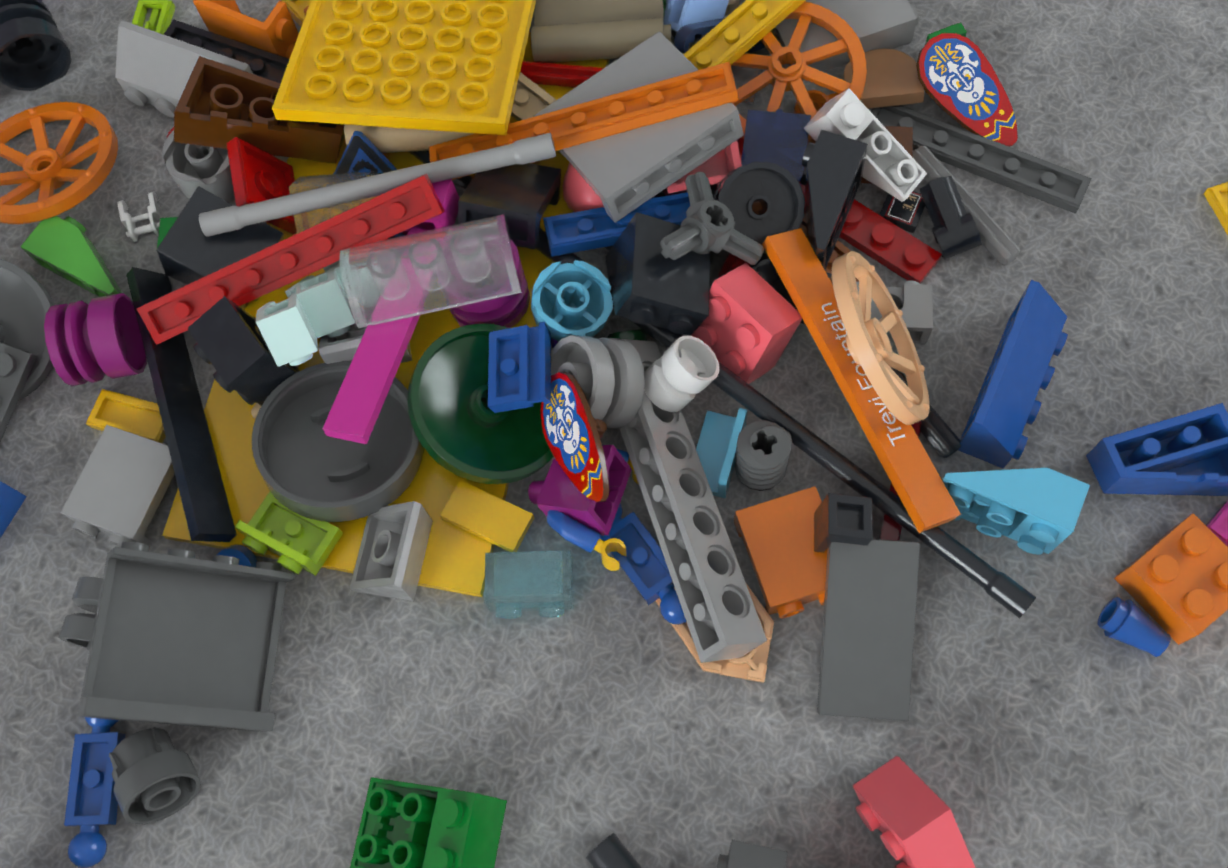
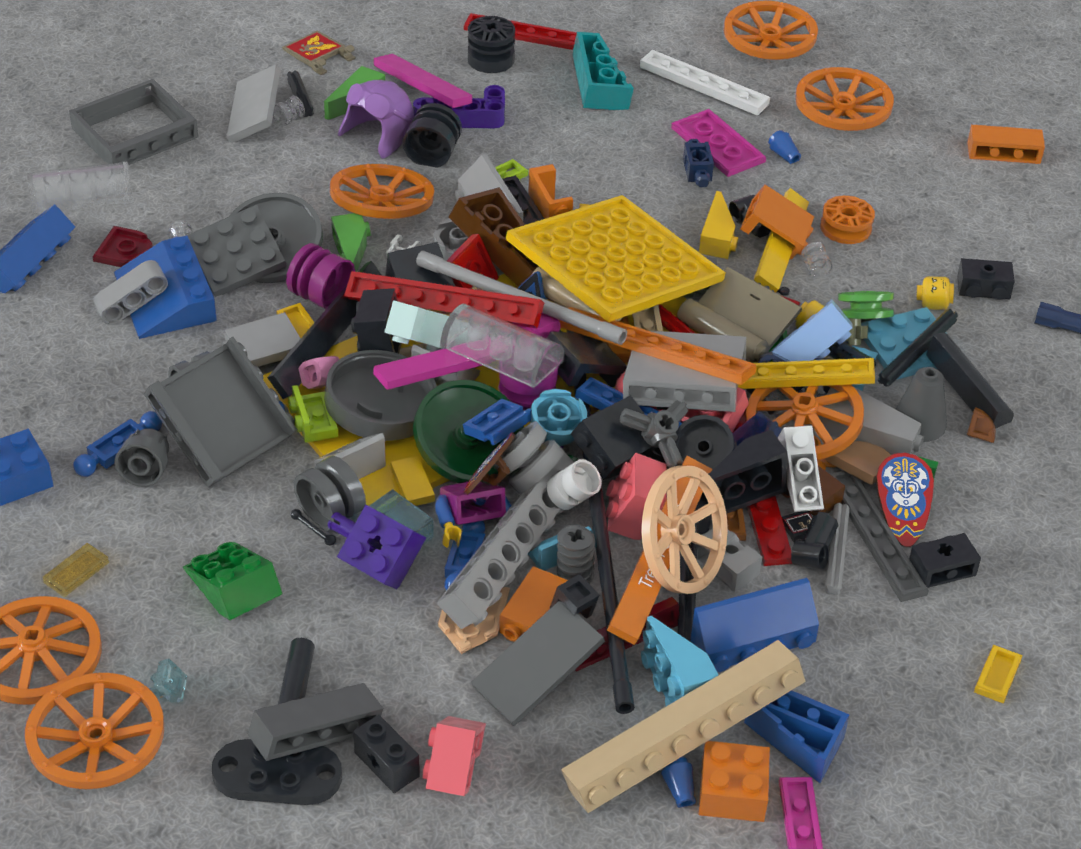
camera: 35 degrees right, 25 degrees down
none -> black hinge [290,509,336,546]
none -> dark grey wheel [293,455,366,531]
none -> bright pink rock [298,356,339,389]
none -> dark purple brick [328,505,426,590]
none -> tan brick [561,640,806,813]
none -> black brick [909,533,981,588]

